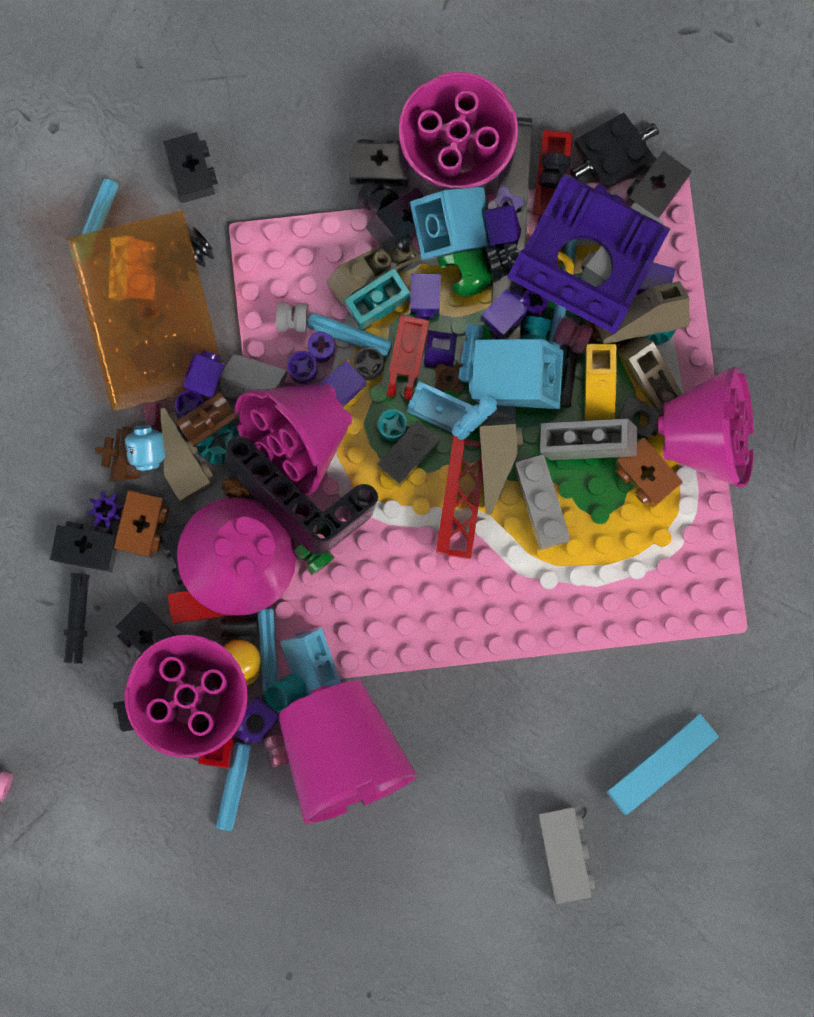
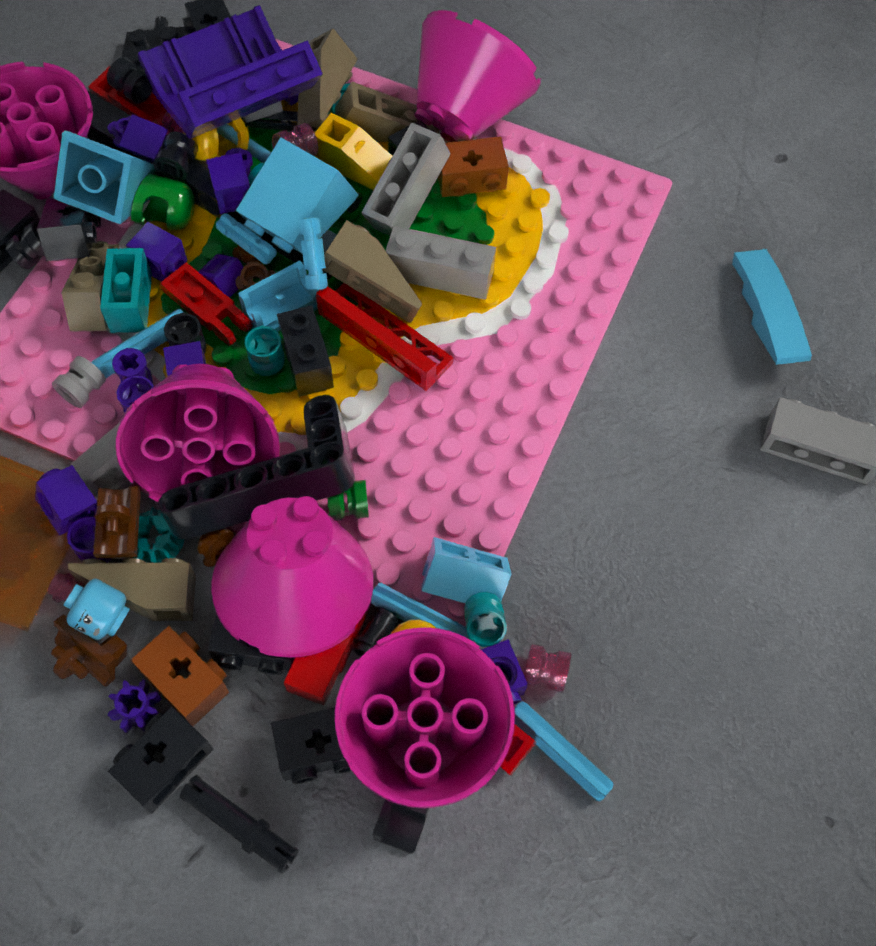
camera: 60 degrees left, 20 degrees down
dark pink cone [278,680,417,824] -> none

